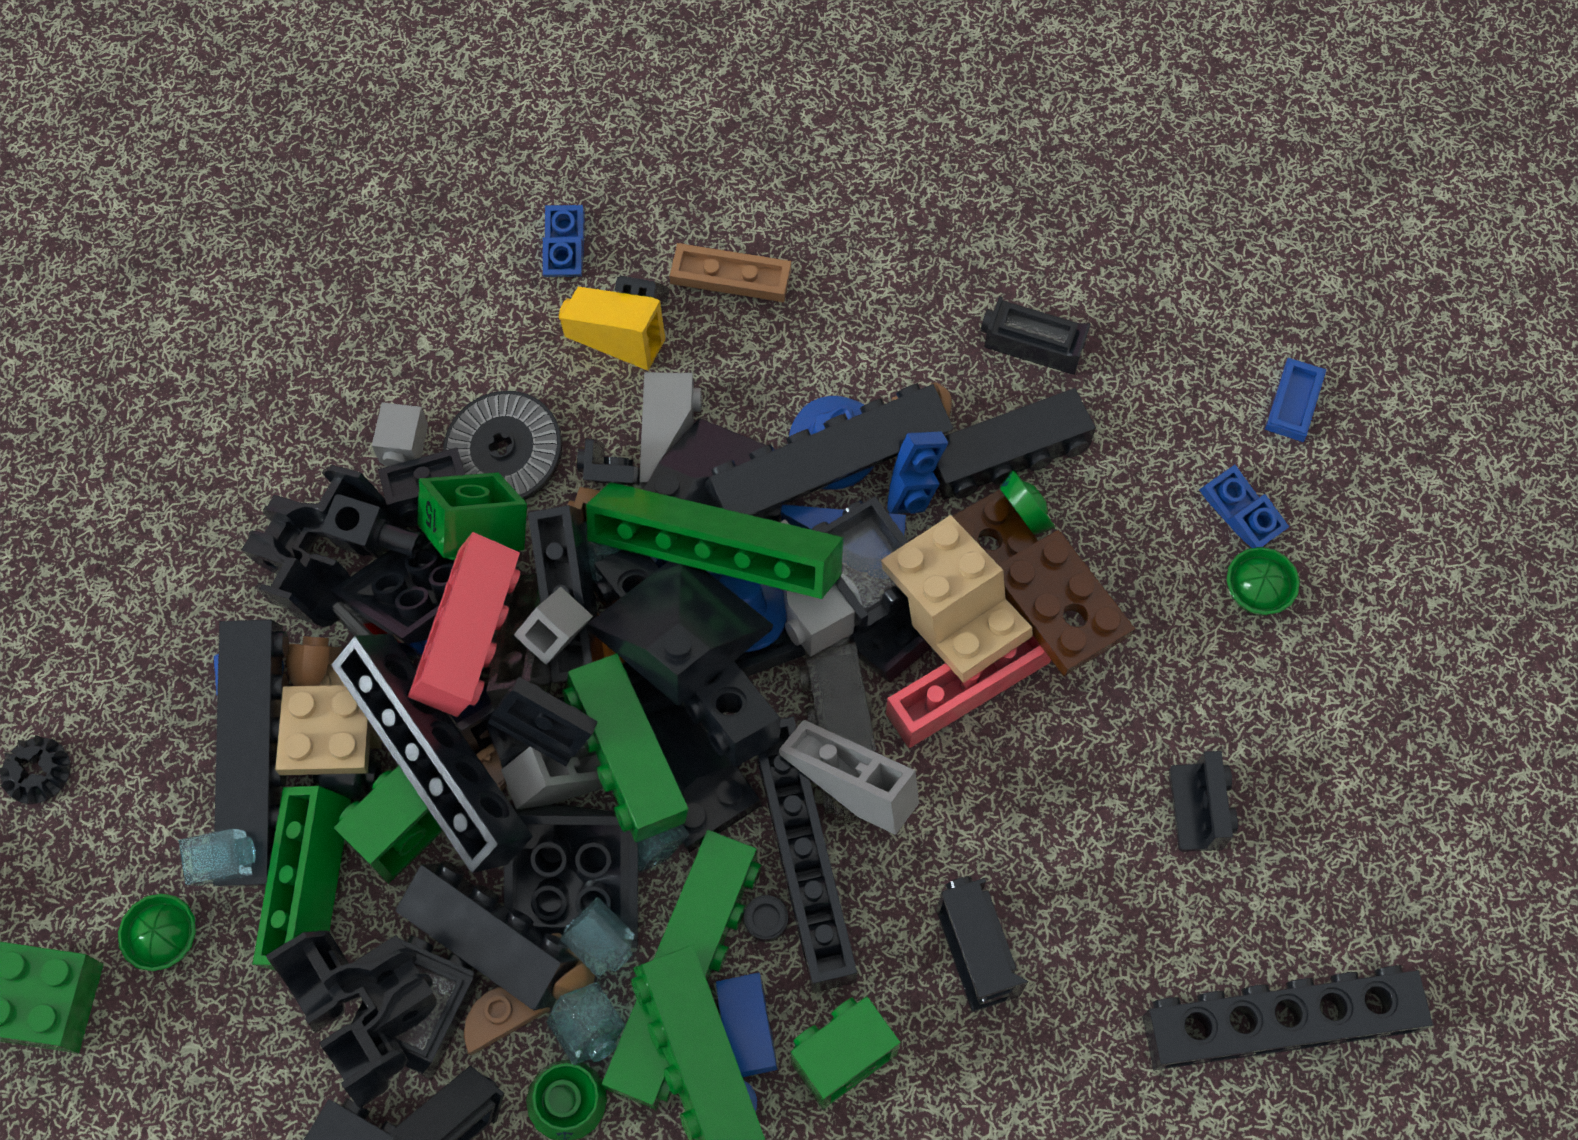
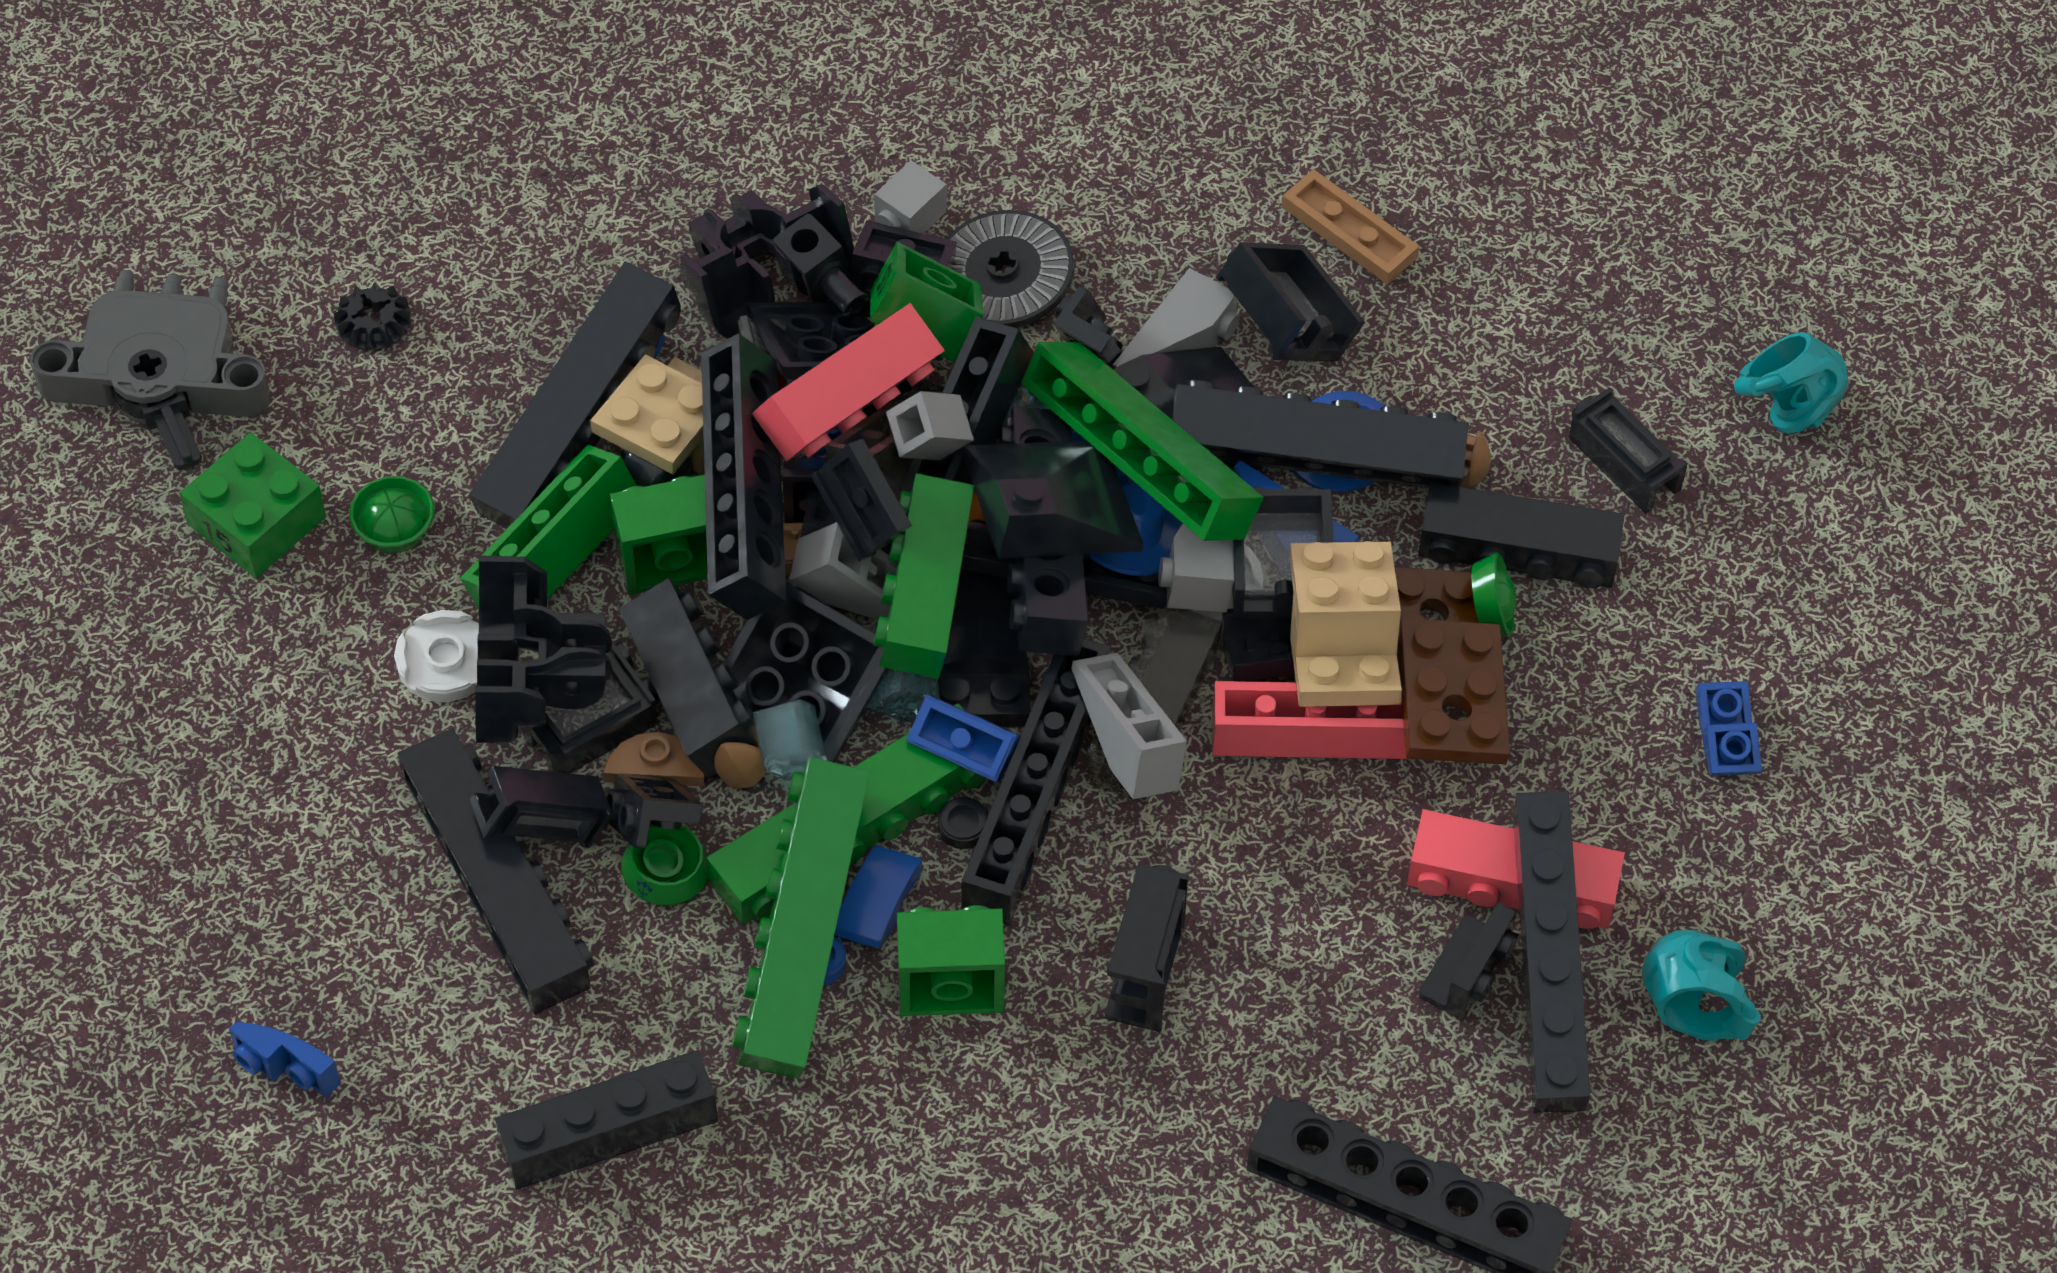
camera: 30 degrees right, 10 degrees down
clear light blue brick [178,828,256,886] -> none
medium nougat plate [286,636,342,686] -> none
blue slope [543,205,585,277] -> none
clear light blue brick [546,982,626,1066] -> none
yellow slope [559,286,666,371] -> none
black tile [615,275,670,303] -> none
blue slope [887,431,948,514] -> none
green hat [1226,547,1300,616] -> none
blue tile [1265,358,1327,442] -> none
none -> white tile [394,610,479,702]
none -> black bracket [606,774,703,849]
none -> blue slope [906,694,1021,782]
none -> black window [1216,242,1365,362]
none -> coral brick [1407,809,1625,929]
none -> black brick [1513,791,1590,1113]
none -> teal helmet [1642,930,1761,1041]
none -> teal helmet [1734,332,1849,434]

